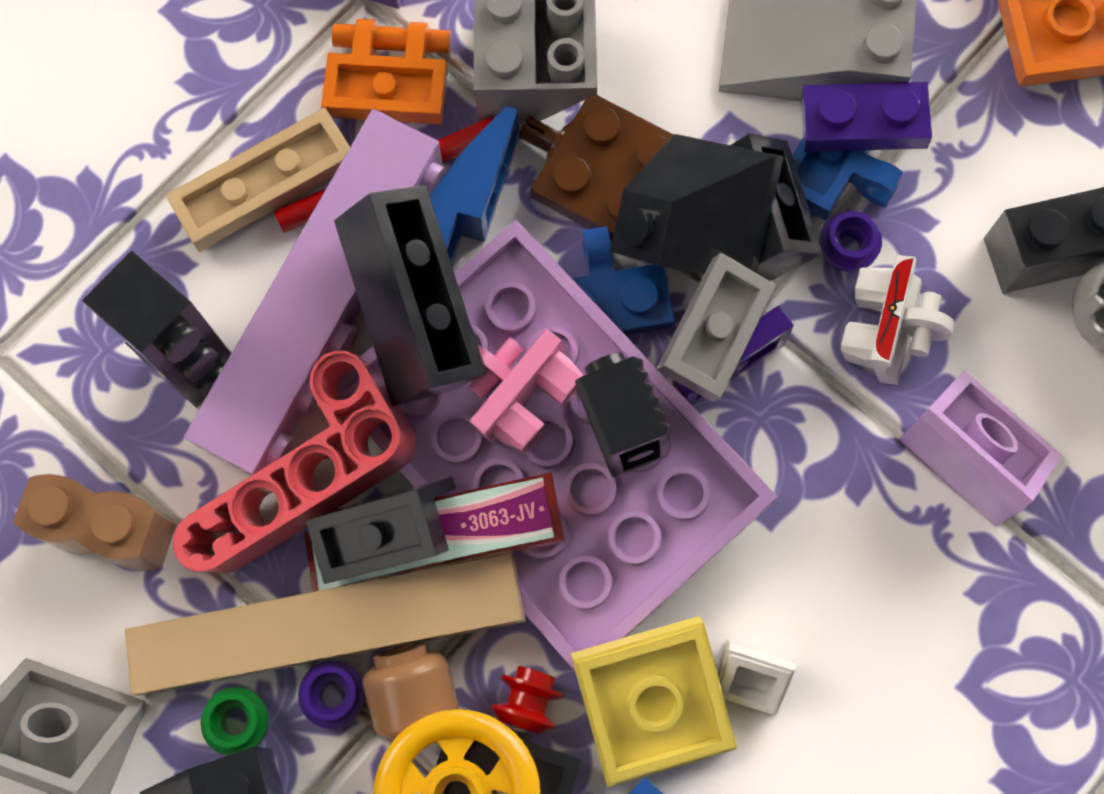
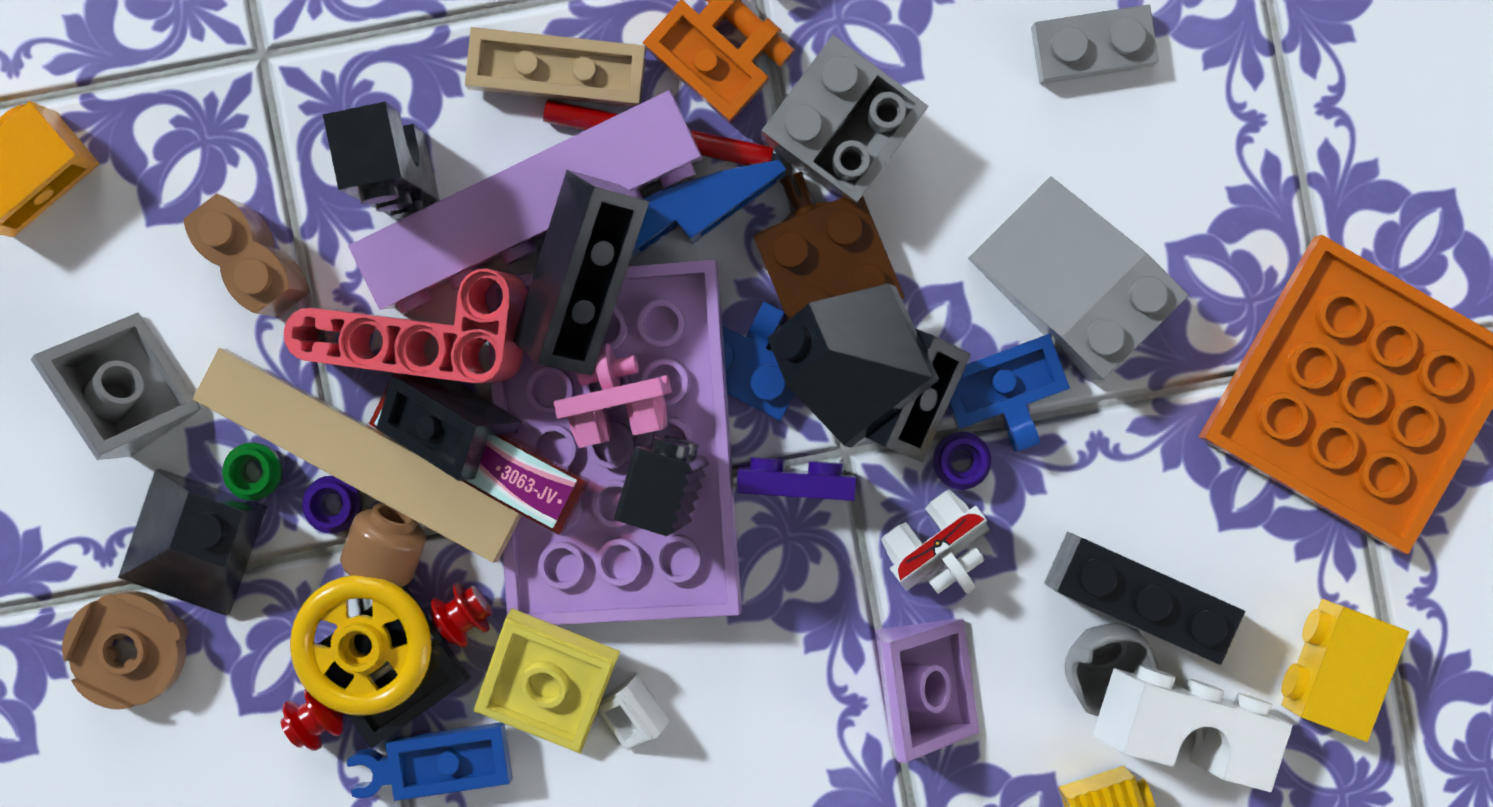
camera: 35 degrees right, 15 degrees up
light grey plate [656,253,776,402] -> none
dark purple plate [801,82,932,152] -> none

